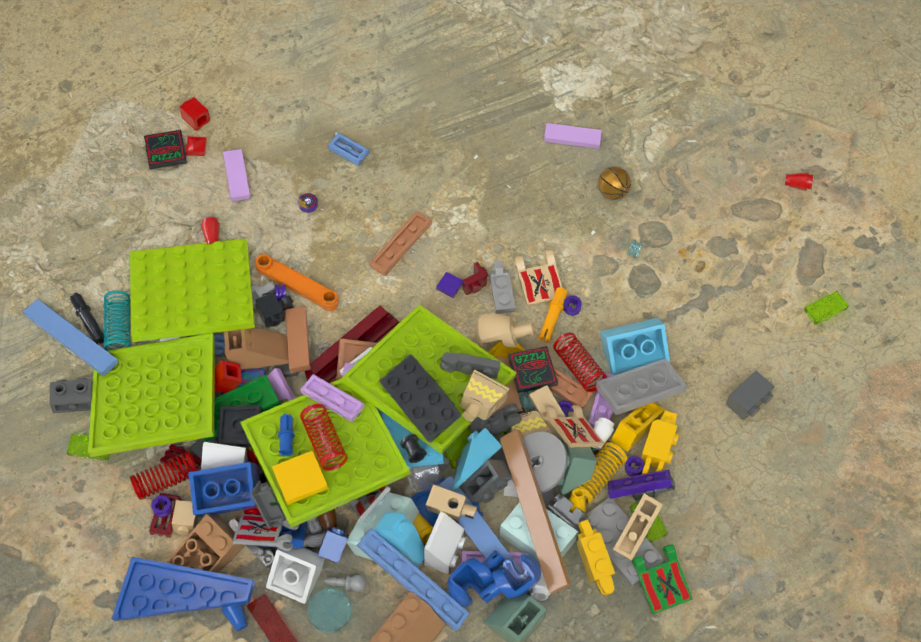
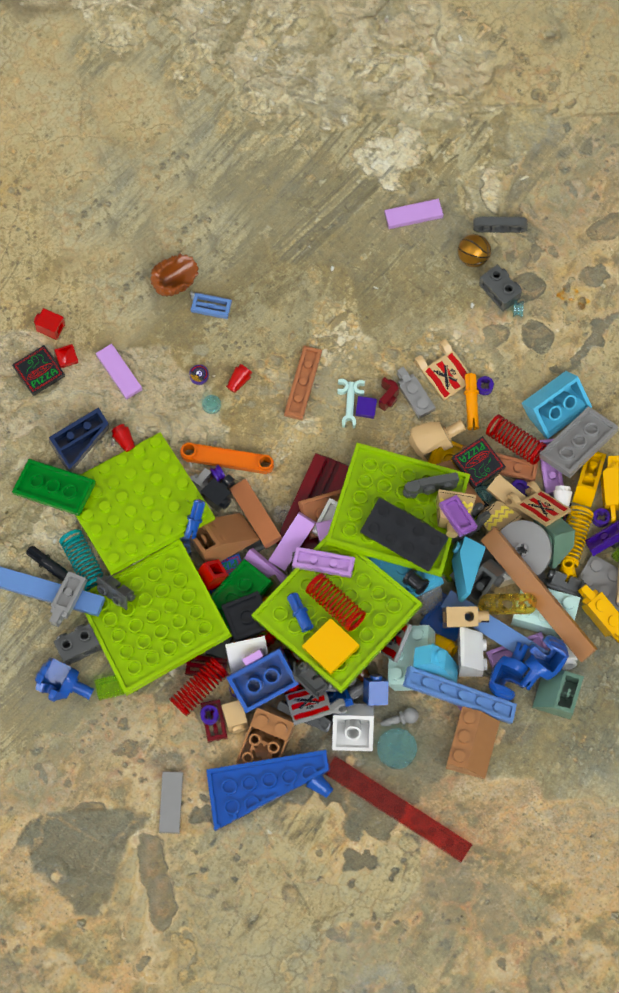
camera: 20 degrees left, 10 degrees up
none -> green tile [12,459,96,516]
none -> blue piece [35,658,94,702]
none -> dark blue wedge [49,407,109,472]
none -> light grey hinge [49,571,87,628]
none -> dark grey hinge [97,574,136,610]
none -> dark orange piece [150,253,199,297]
none -> light grey tile [159,772,183,834]
none -> blue axle [184,499,205,539]
none -> clear light blue plate [202,395,221,414]
none -> red cone [226,364,252,393]
none -> lavender tile [242,648,265,666]
none -> lavender tile [268,512,316,571]
none -> light aqua bar [337,379,365,428]
none -> medium lavender tile [439,495,477,537]
none -> dark grey beam [473,217,528,233]
none -> clear yellow beam [478,593,537,615]
none -> dark grey brick [479,264,522,312]

